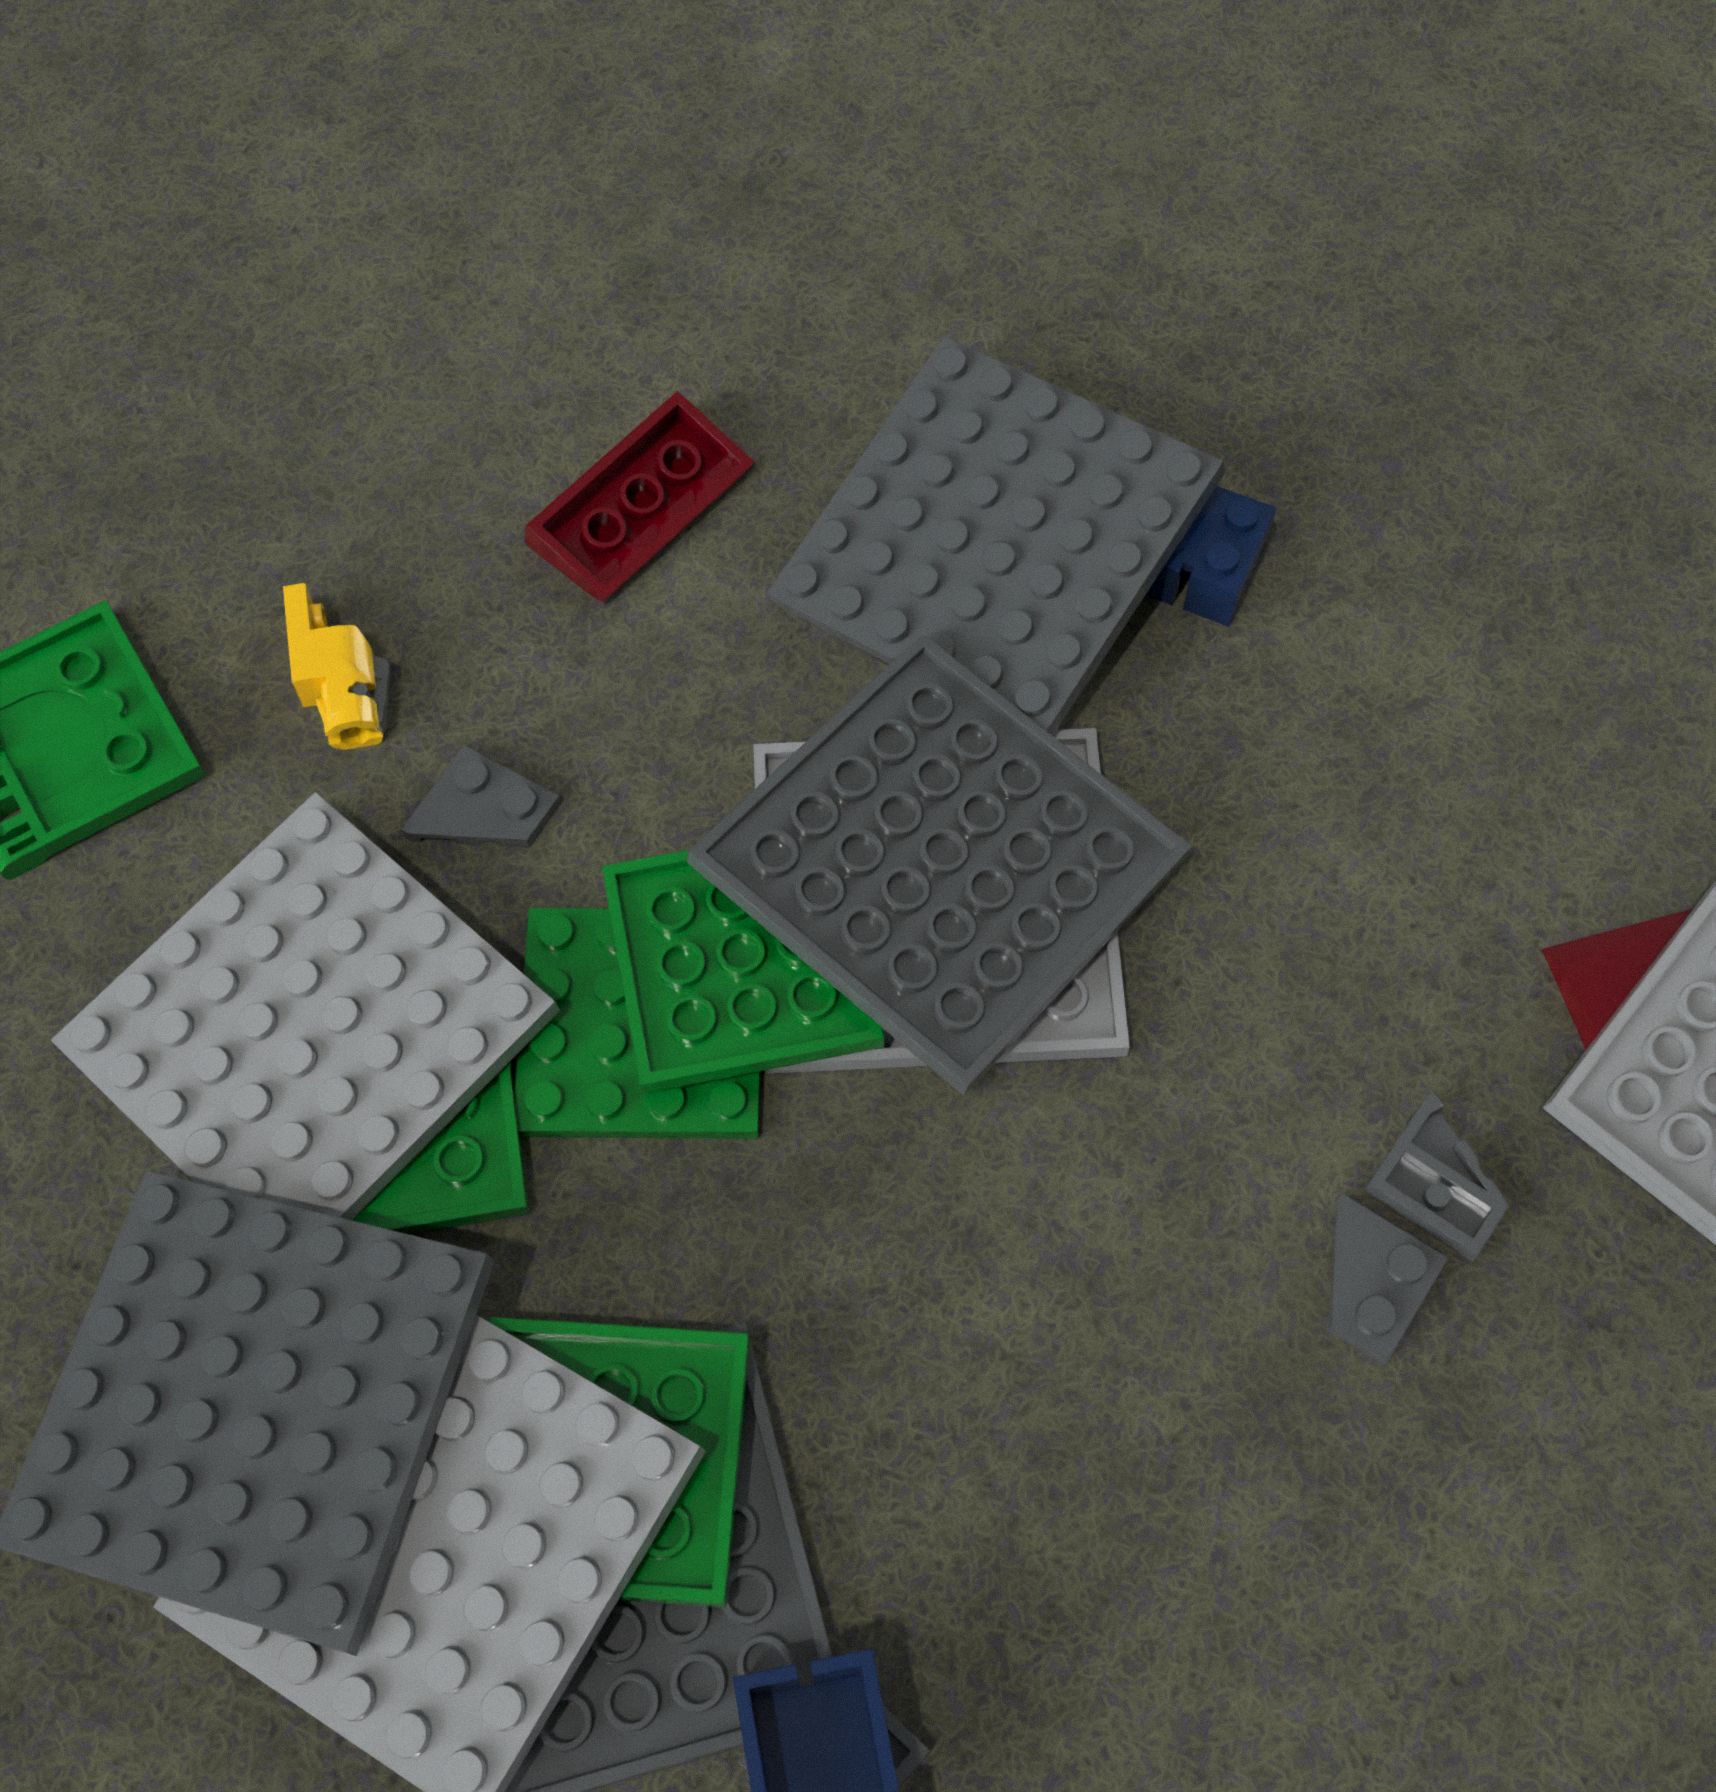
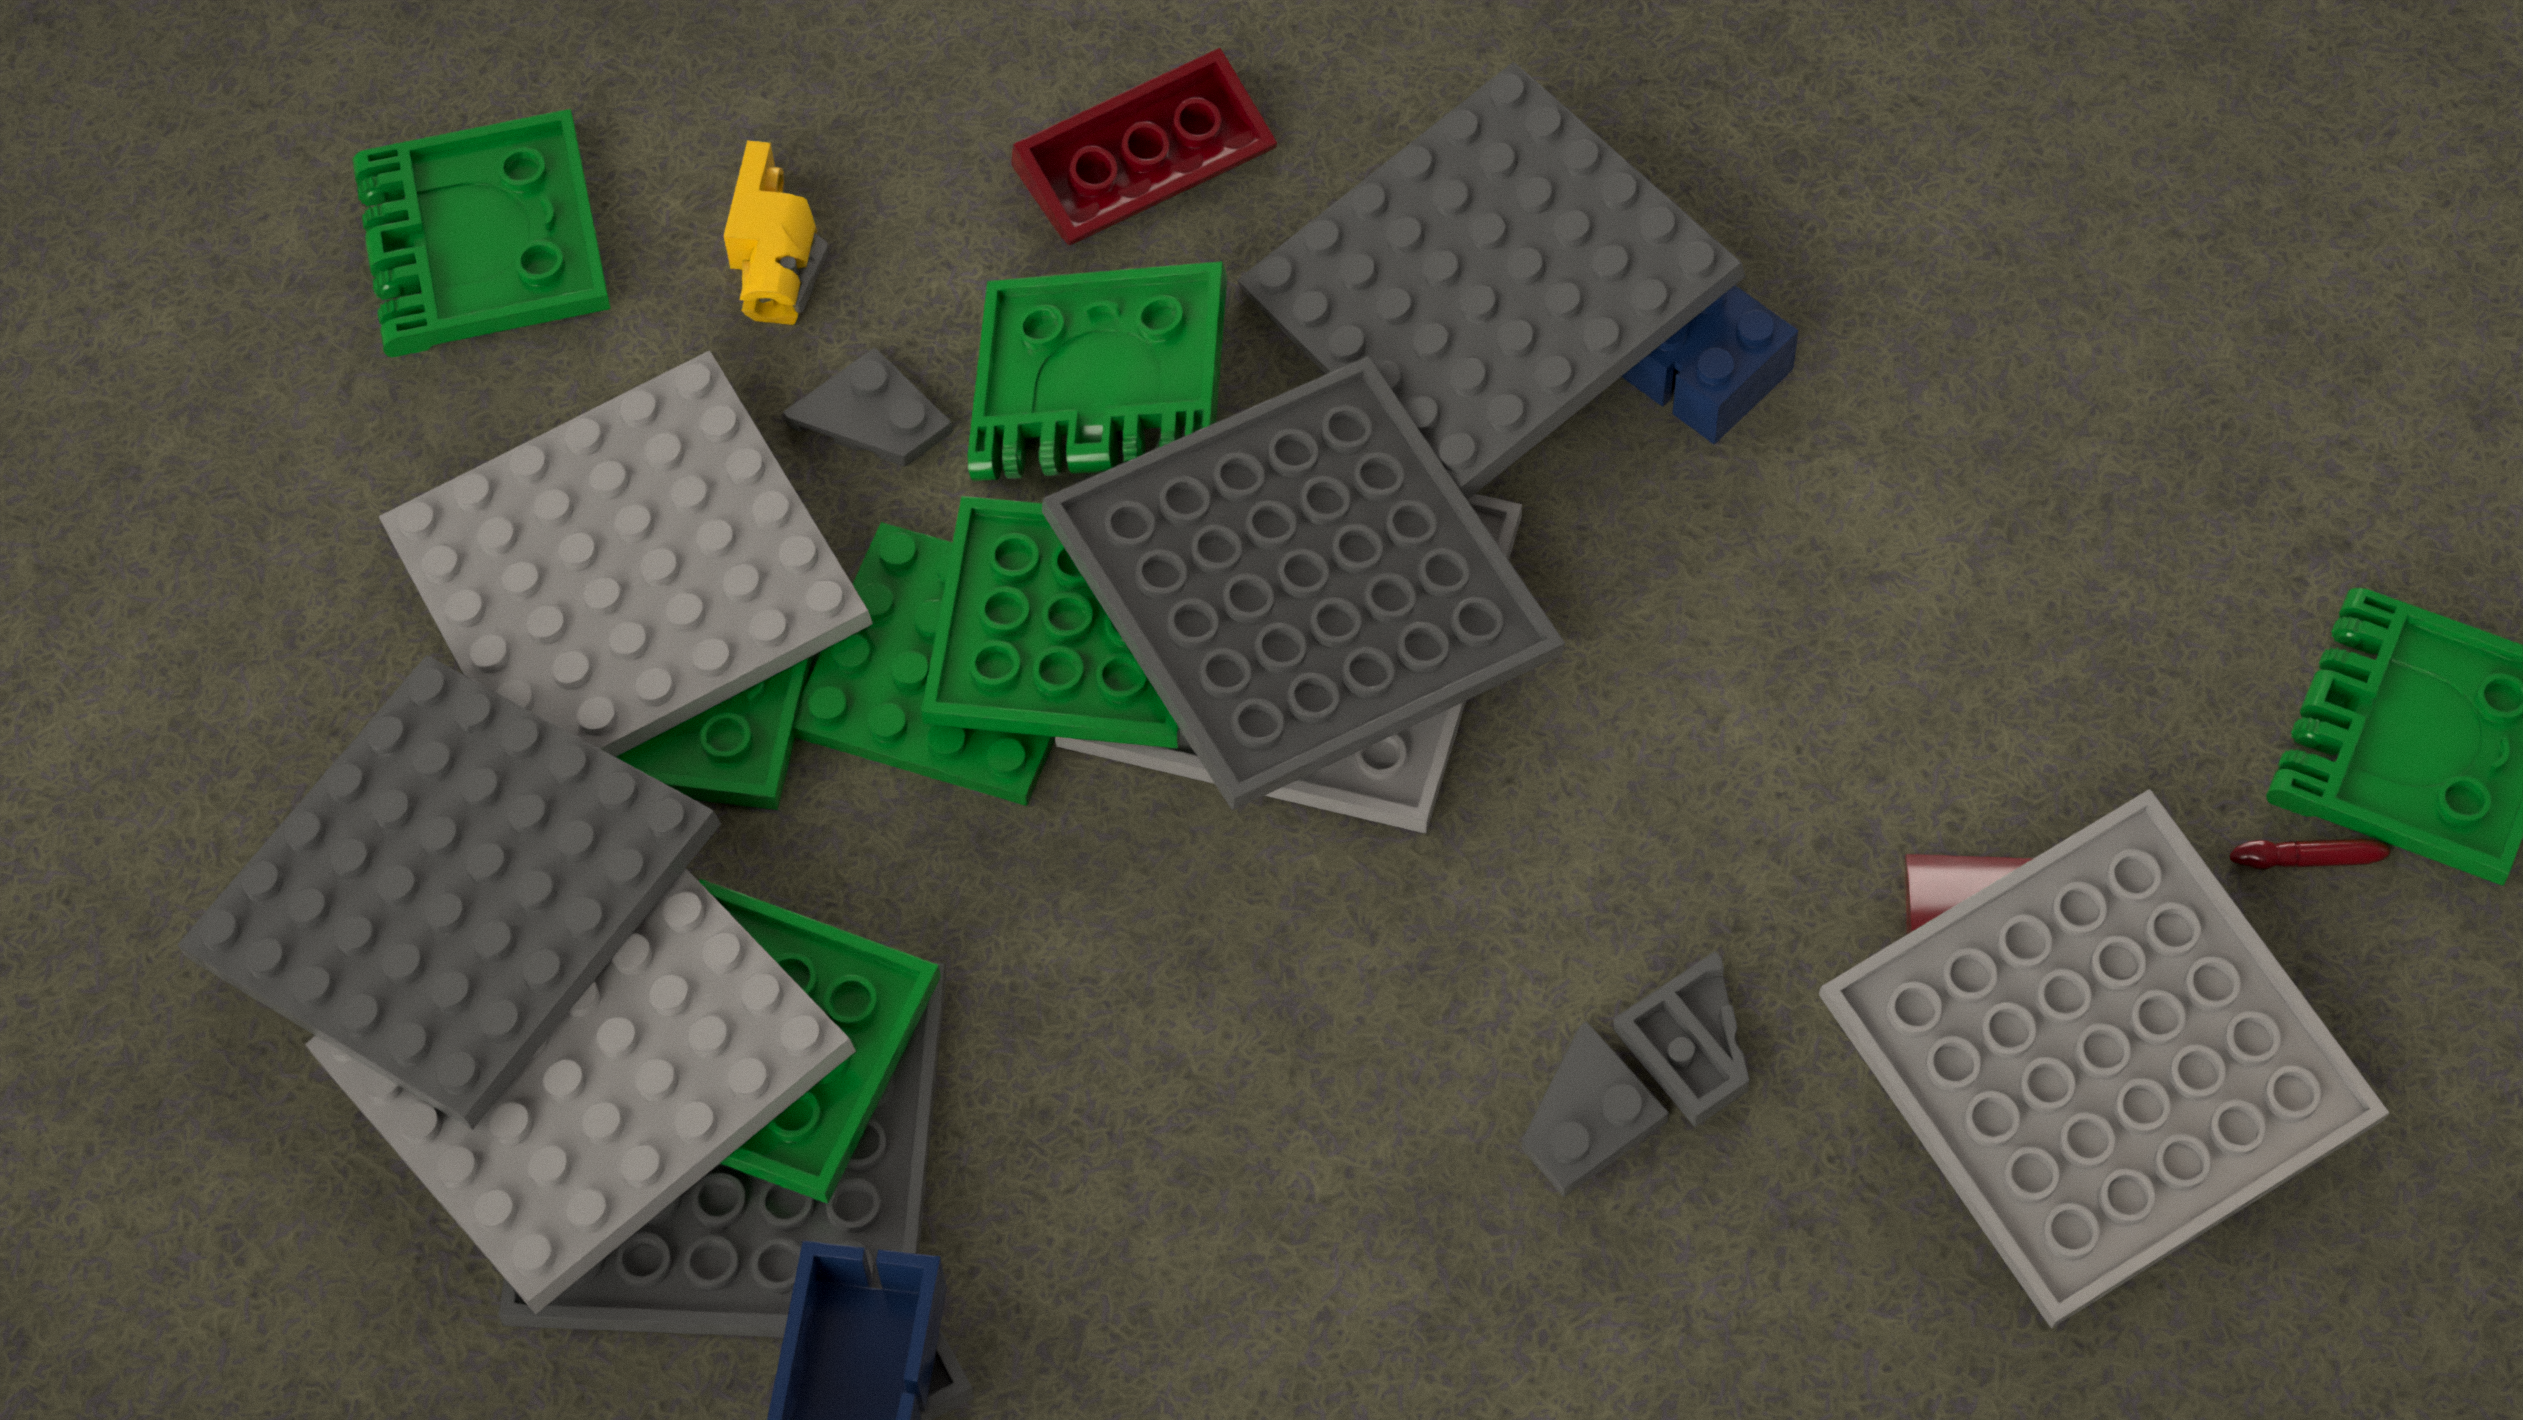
camera: 20 degrees right, 5 degrees down
none -> green hinge [968,261,1227,481]

